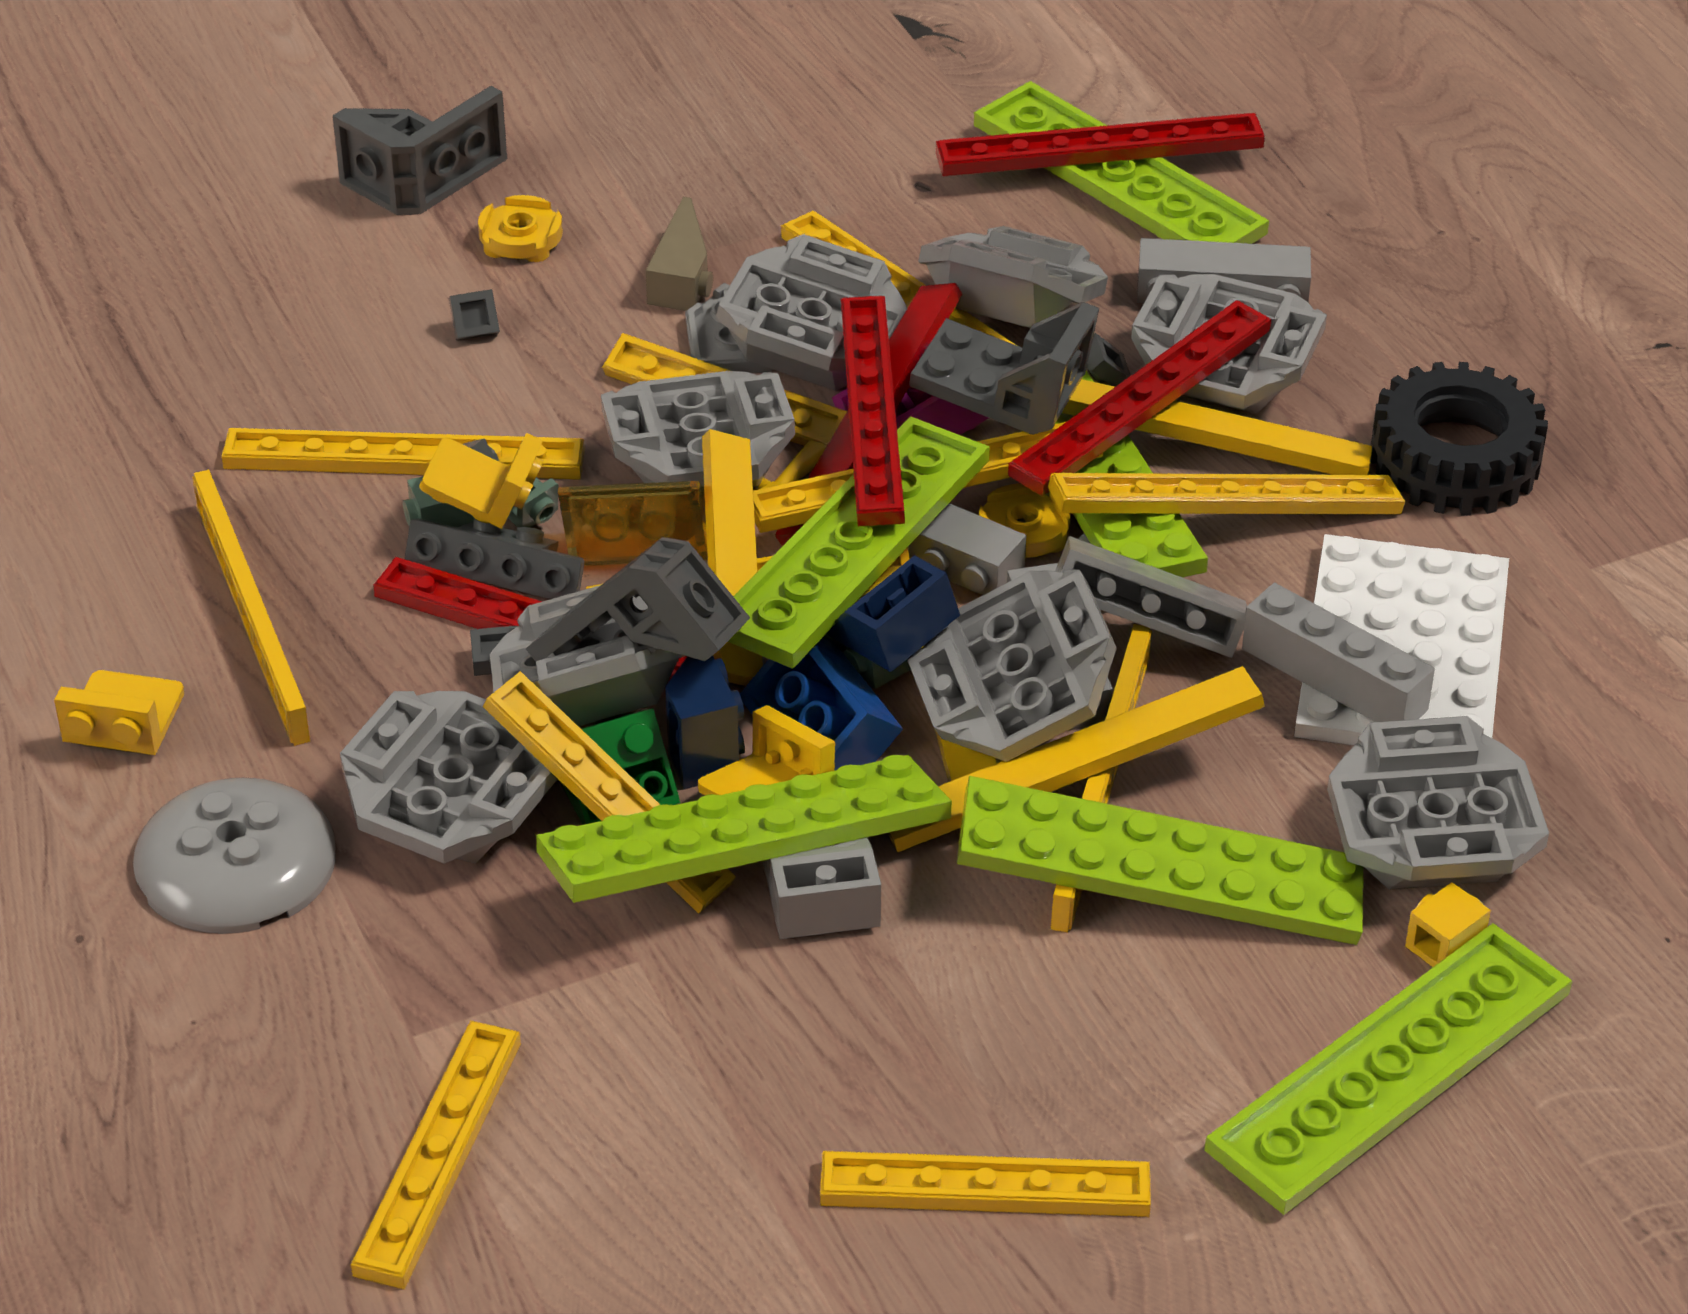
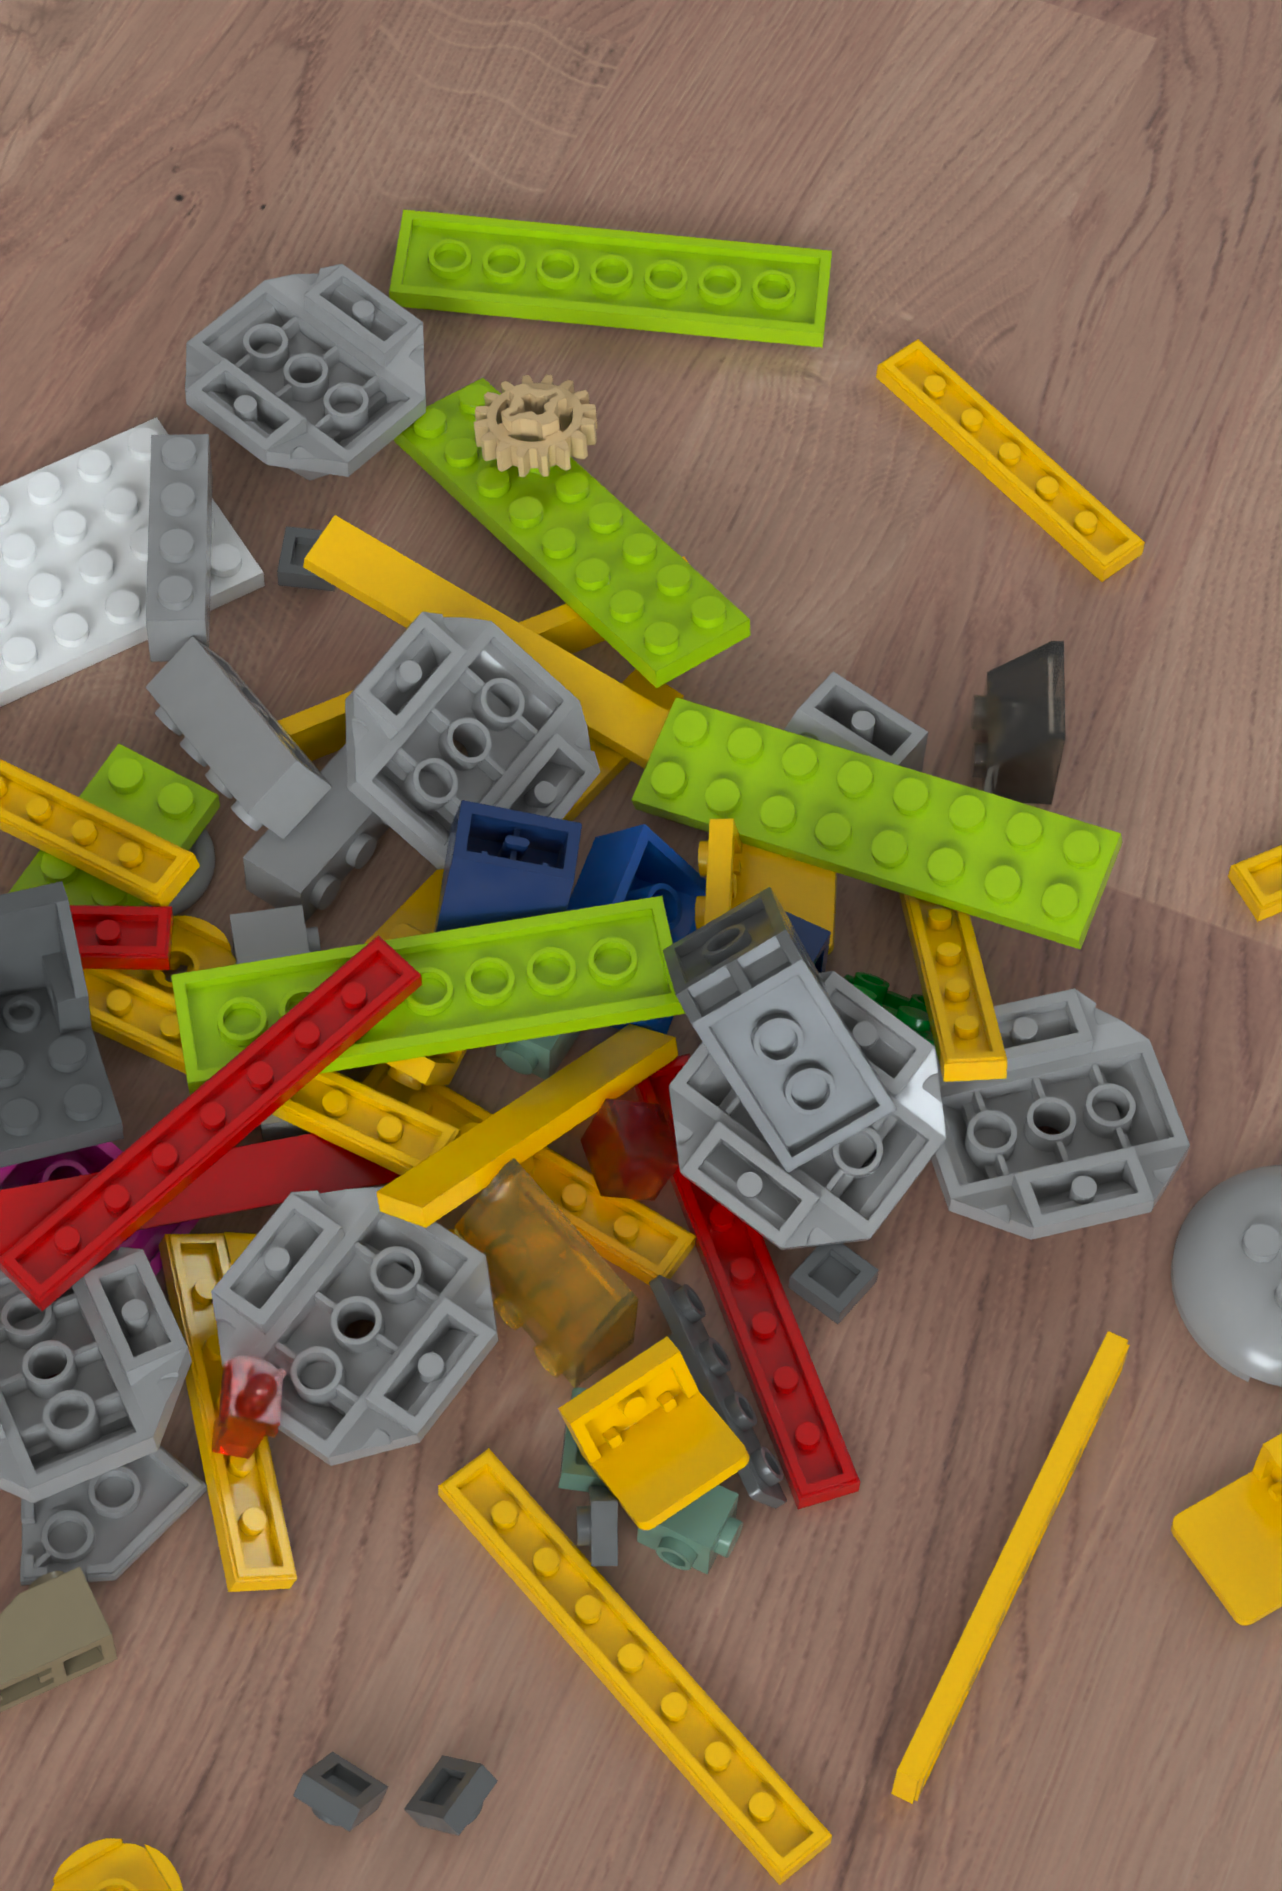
camera: 135 degrees left, 15 degrees up
yellow brick [1405,882,1491,967] -> none
none -> clear red piece [212,1356,286,1459]
none -> dark grey plate [277,526,336,591]
none -> dark grey plate [404,1755,498,1836]
none -> tan gear [474,375,597,477]
none -> clear smoke slope [971,641,1066,805]

